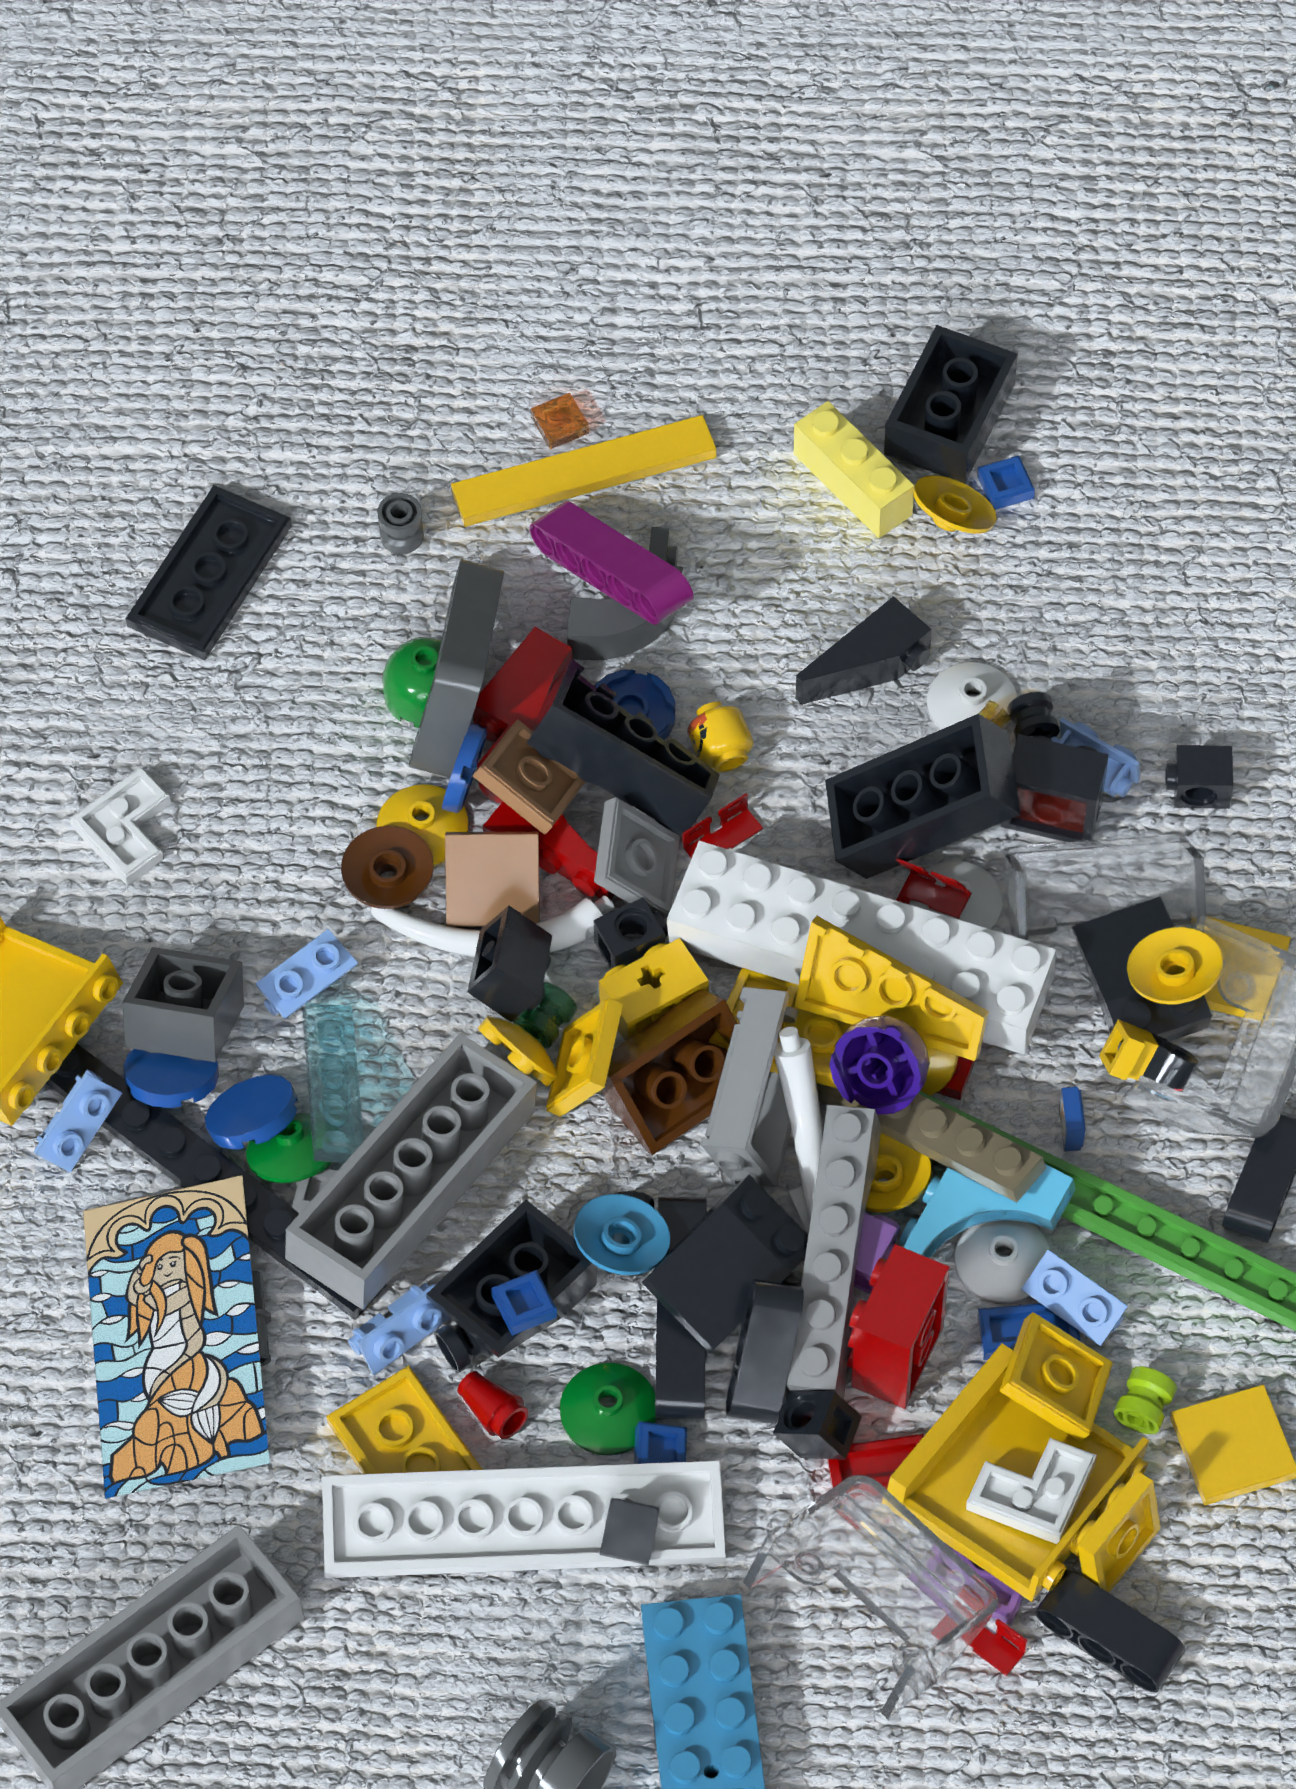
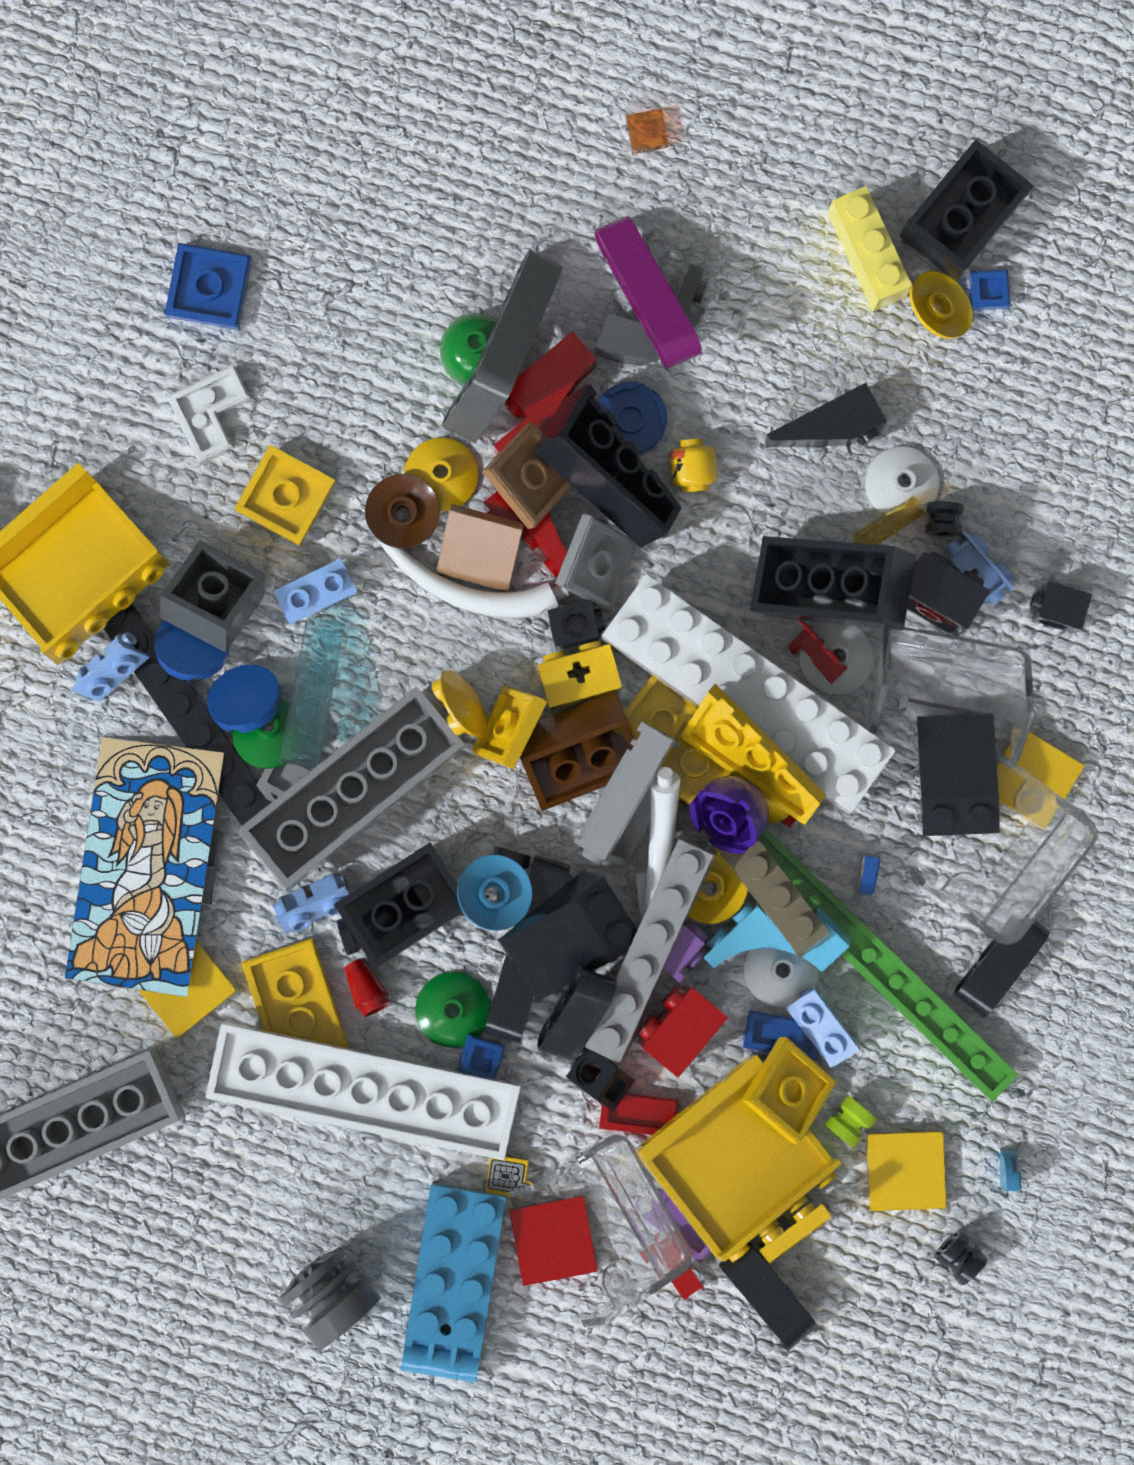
camera: 10 degrees right, 25 degrees up
black tile [125,485,292,661] -> none
dark grey wheel [377,493,424,554] -> none
blue tile [442,722,488,814] -> none
yellow tile [451,415,717,527] -> none
black brick [467,905,553,1022] -> none
blue tile [492,1270,557,1336] -> none
clear green wheel [513,982,578,1048] -> none
black slope [600,1498,660,1565] -> none
red piece [682,793,763,859] -> none
white tile [966,1438,1097,1544] -> none
leg [1099,1019,1199,1096] -> none
yellow dish [1127,927,1223,1004] -> none
none -> yellow tile [137,939,238,1039]
none -> blue tile [164,243,252,330]
none -> yellow plate [234,445,336,547]
none -> tile [485,1156,529,1198]
none -> red tile [509,1195,598,1286]

